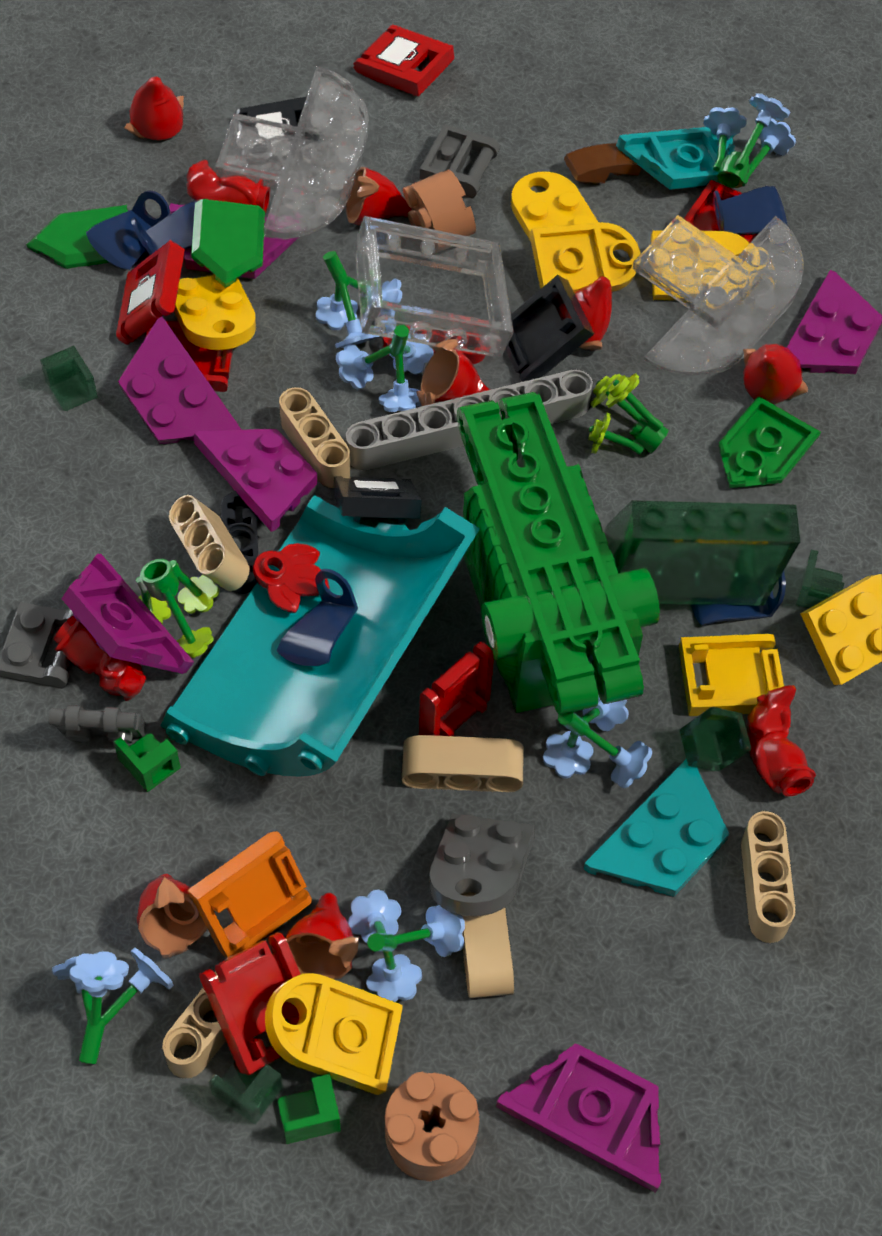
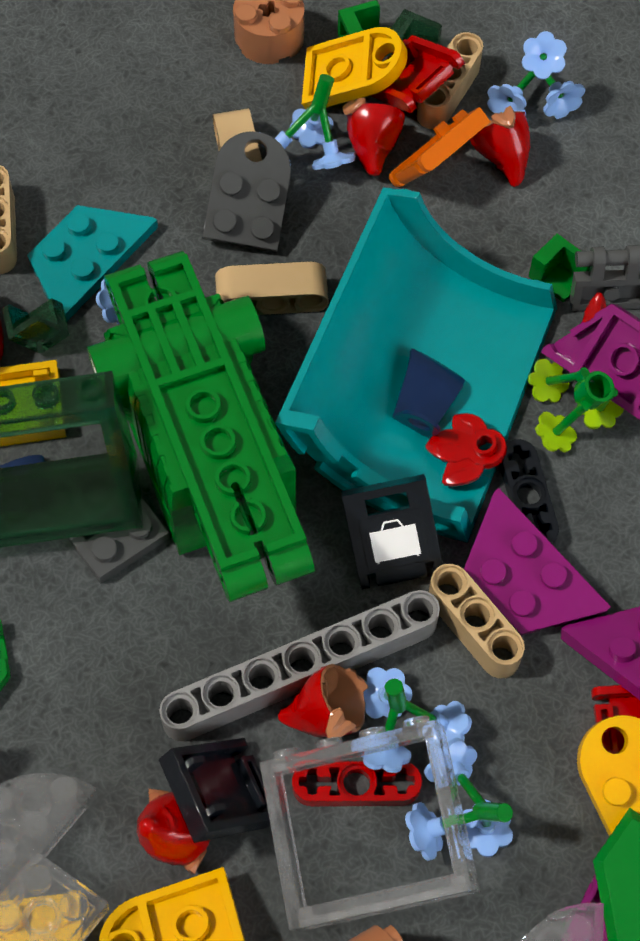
camera: 175 degrees right, 5 degrees up
tan beam [169,495,250,591] -> none
red container [419,642,494,736] -> none
magenta wing [496,1043,661,1193] -> none
plant [588,373,669,455] -> none

